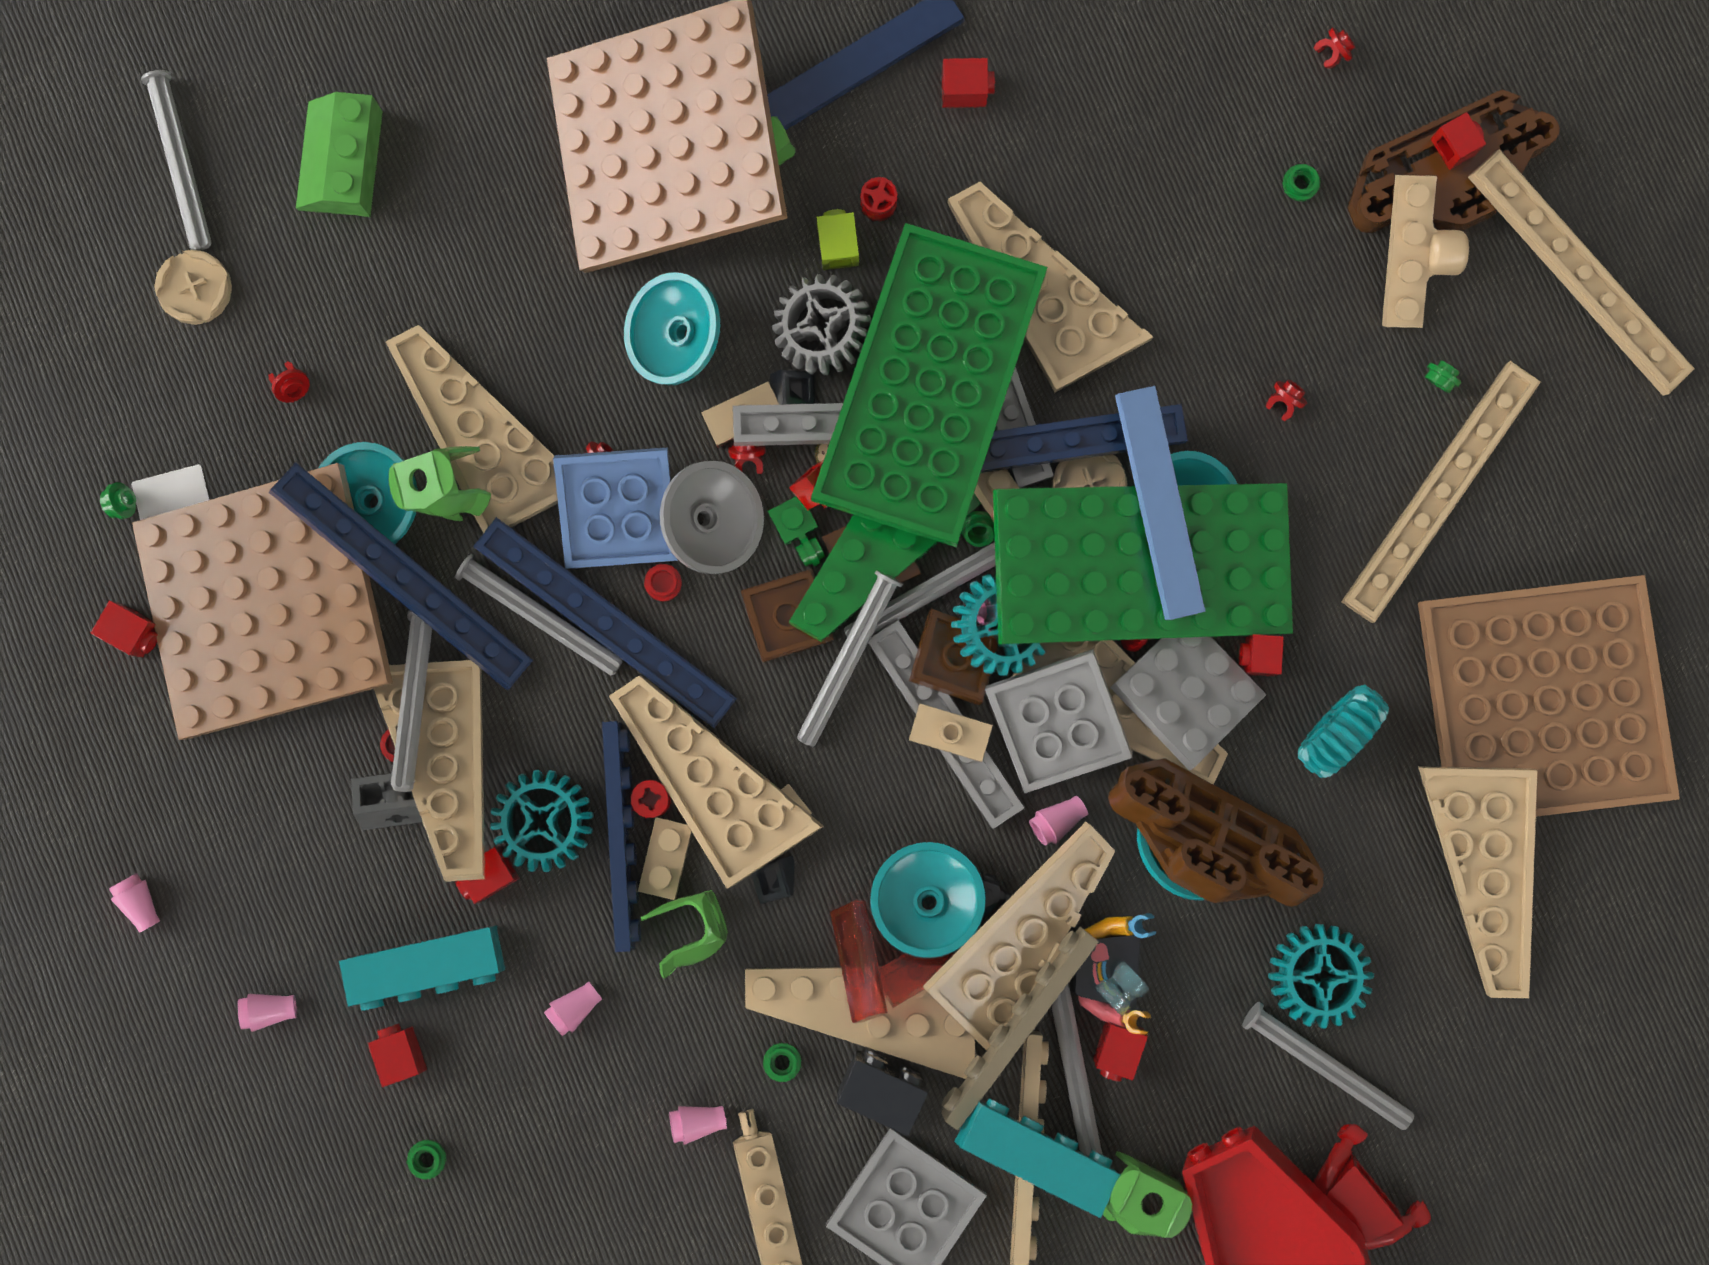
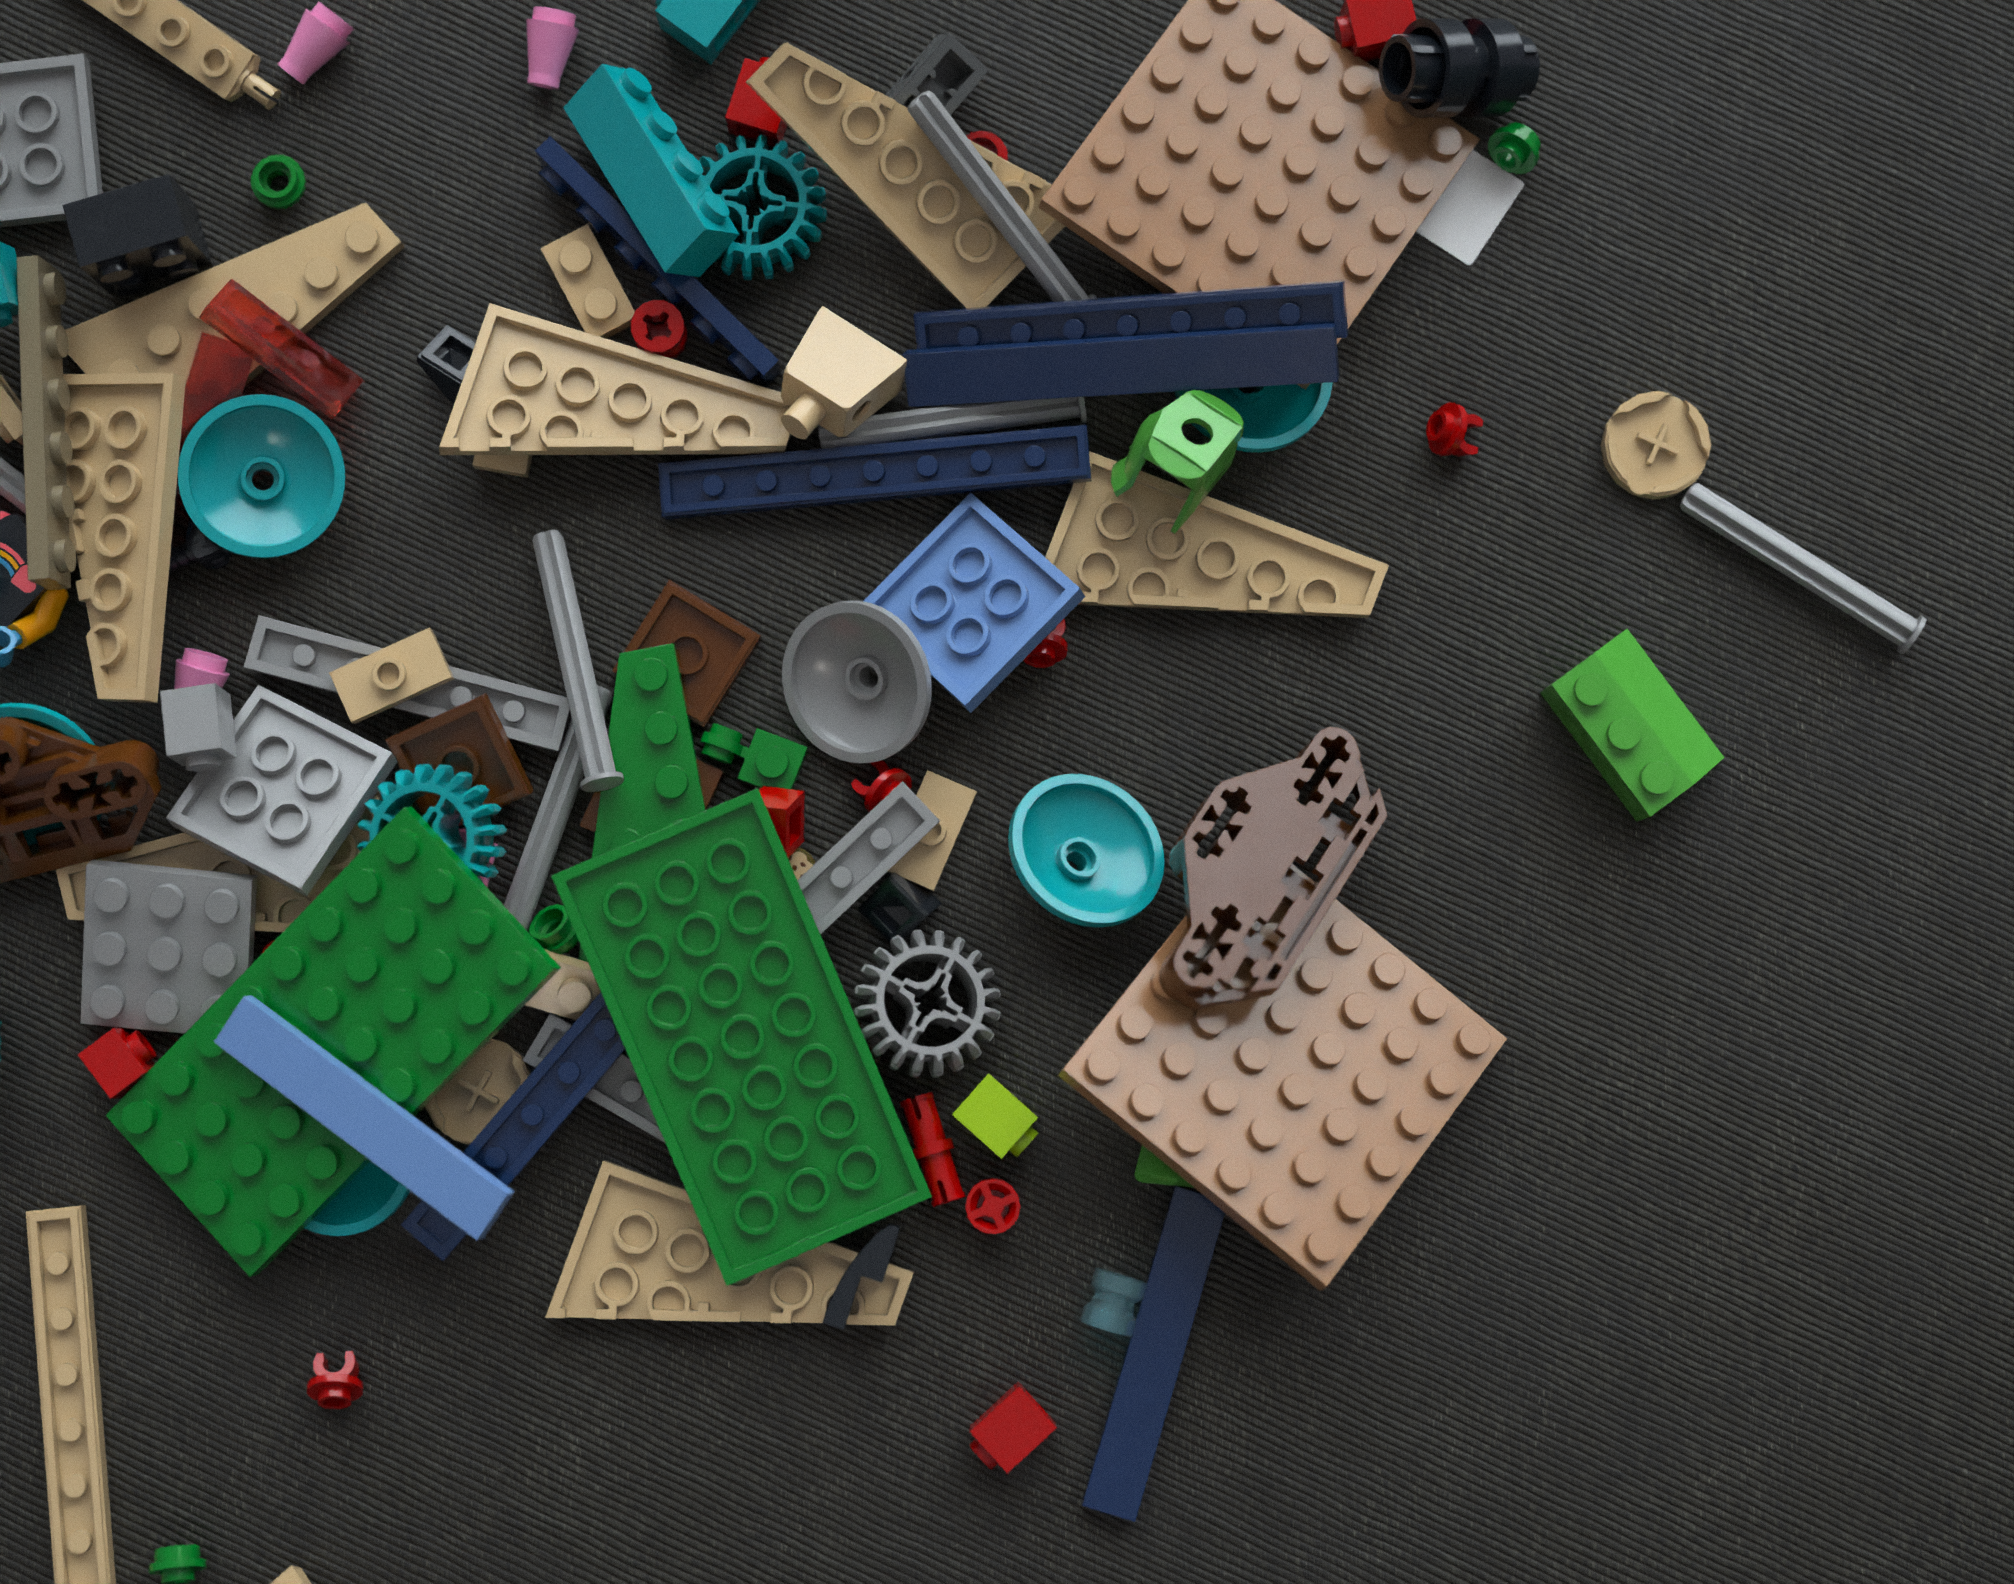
camera: 130 degrees right, 0 degrees up
bright green piece [641,890,727,979] -> none
red plate [644,564,682,602] -> none
none -> light grey brick [160,683,237,772]
none -> teal brick [563,64,740,277]
none -> tan torso [781,306,907,439]
none -> black slope [822,1223,901,1330]
none -> red pin [900,1092,966,1207]
none -> dark blue tile [903,323,1339,407]
none -> clear light blue wheel [1080,1268,1148,1337]
none -> connector [1159,727,1388,1010]
none -> black piece [1379,18,1540,118]

